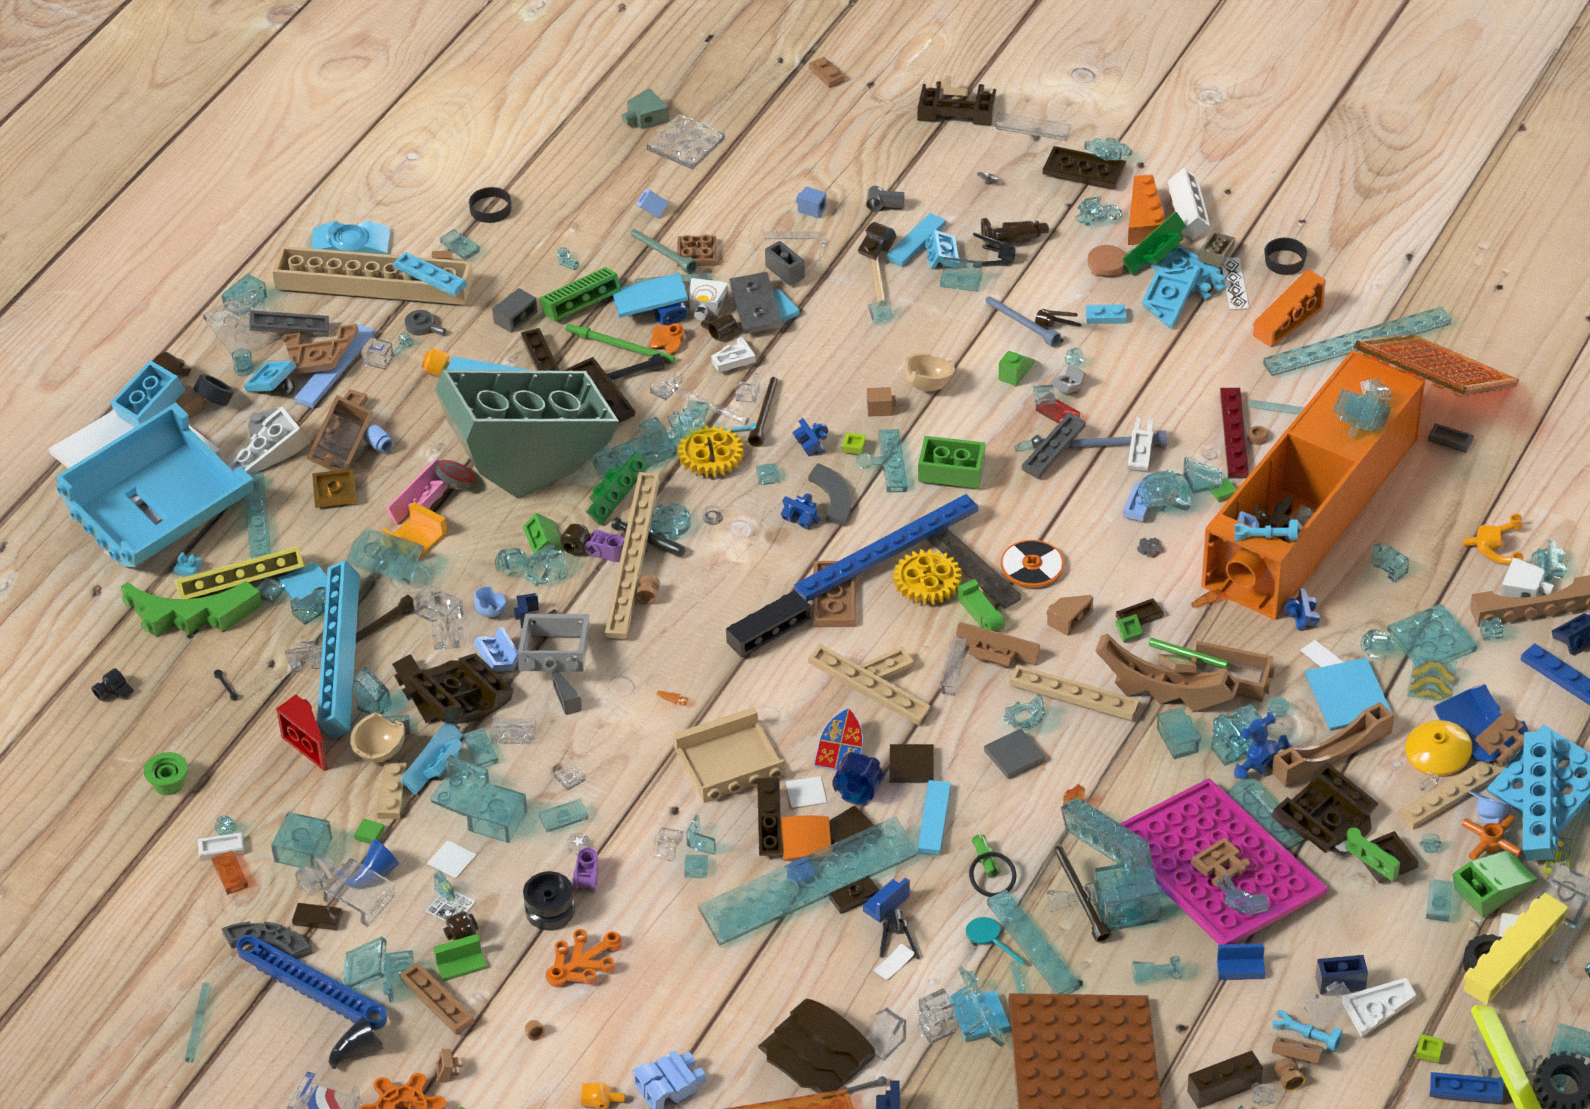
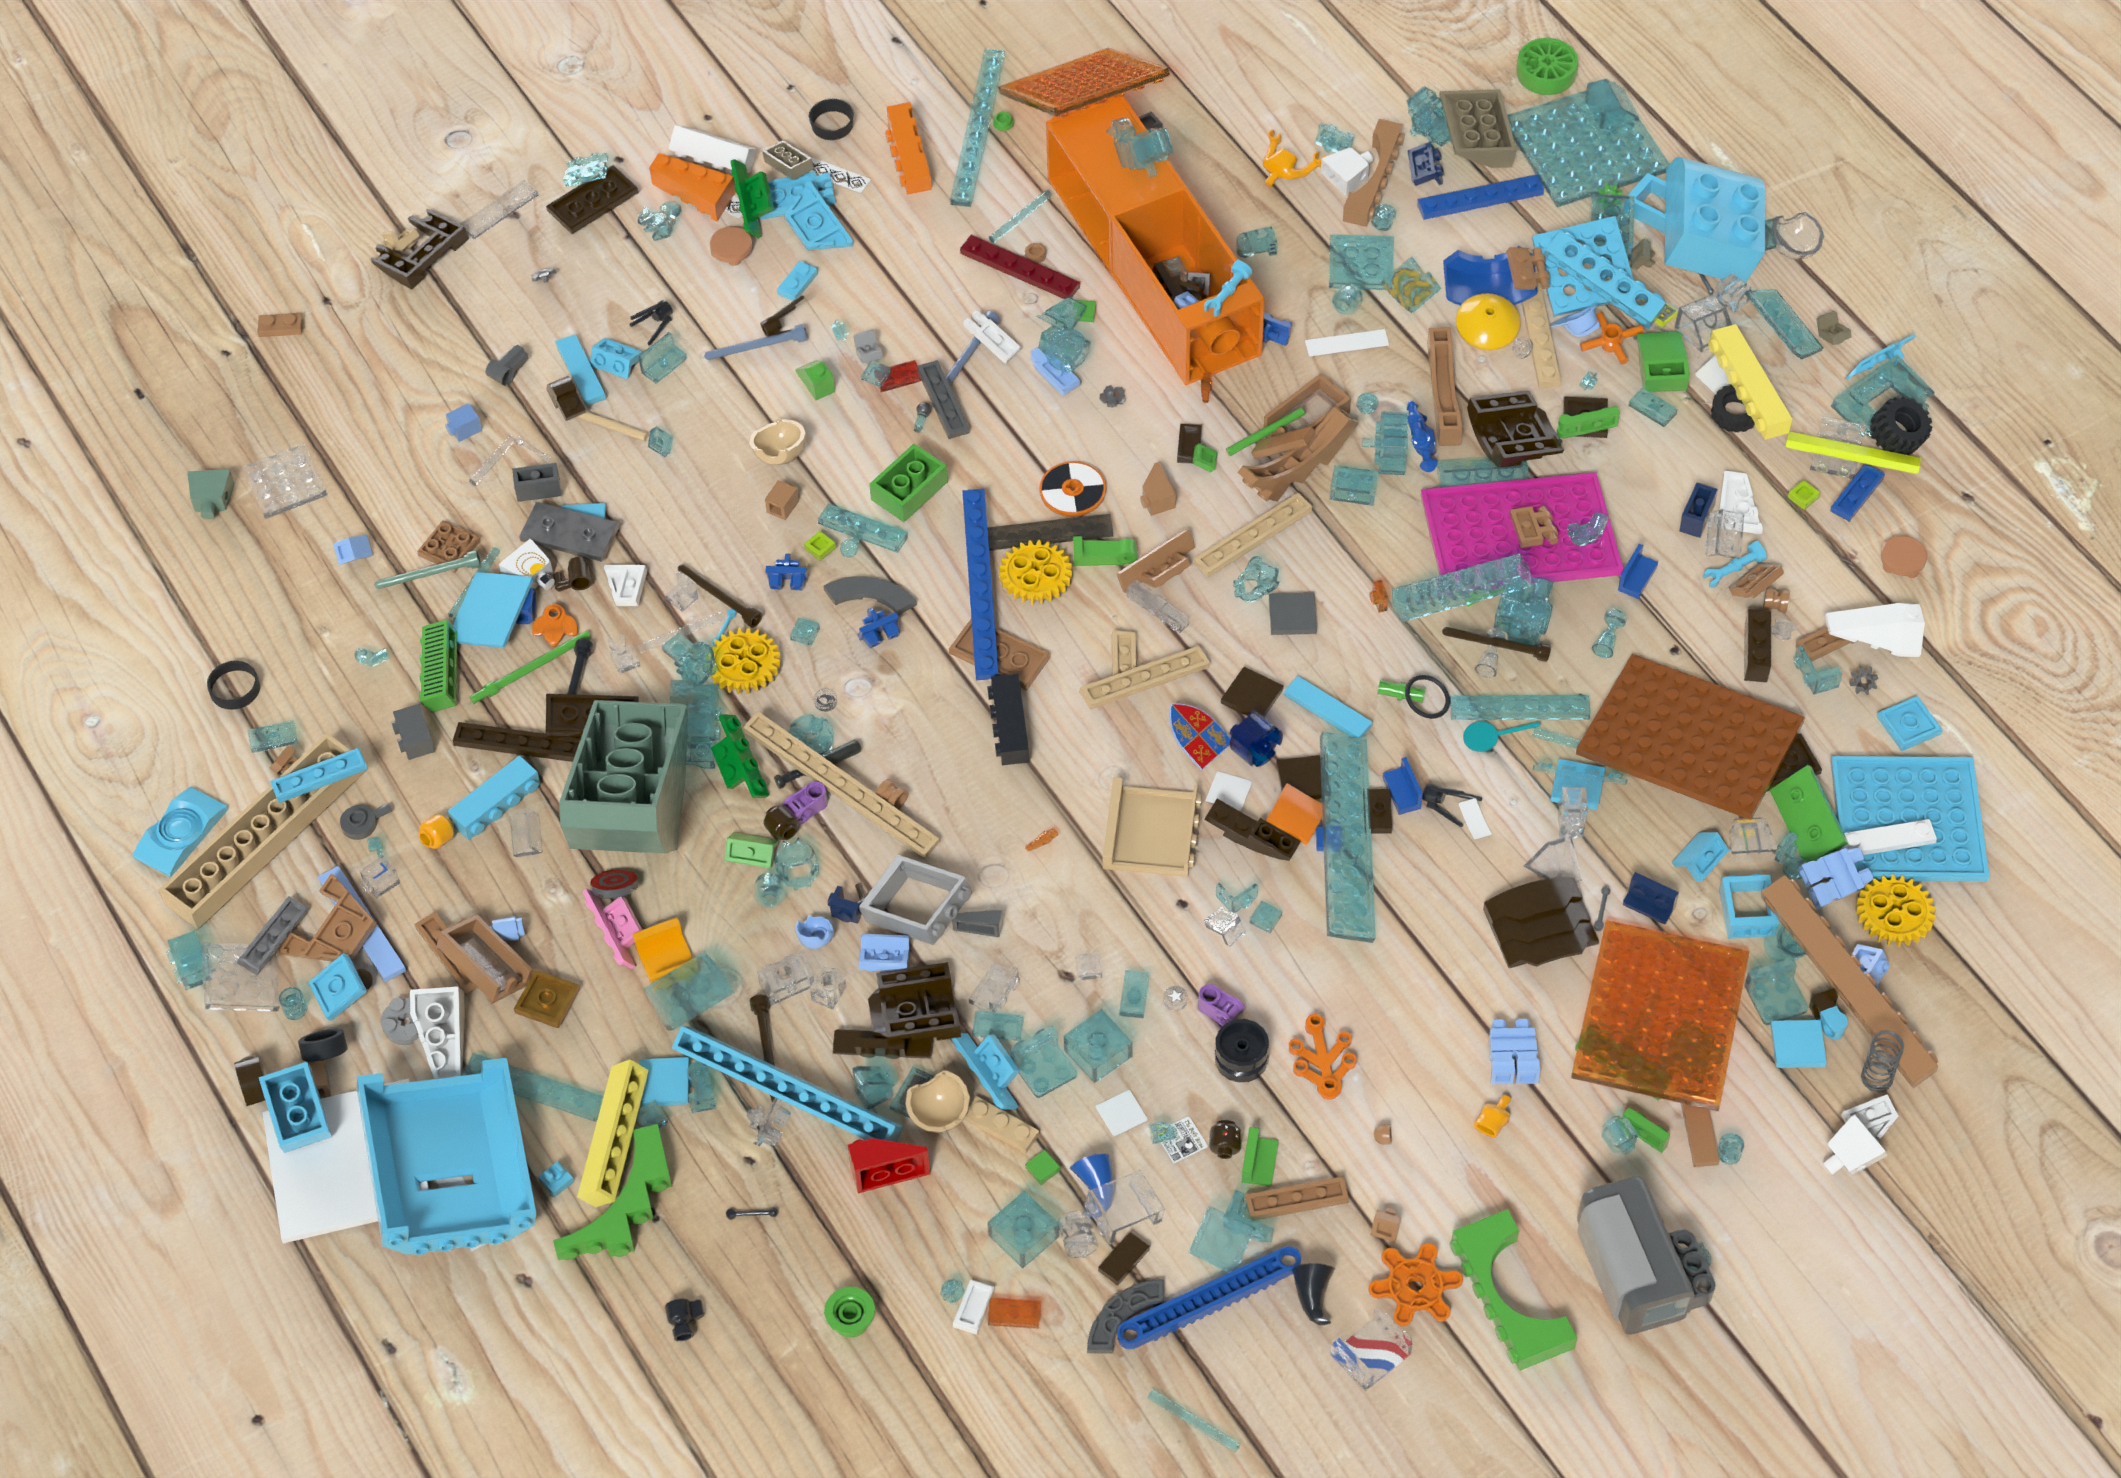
camera: 60 degrees left, 10 degrees up
dark brown piece [981,218,1049,246] -> none
medium azure piece [1305,657,1392,731] -> none

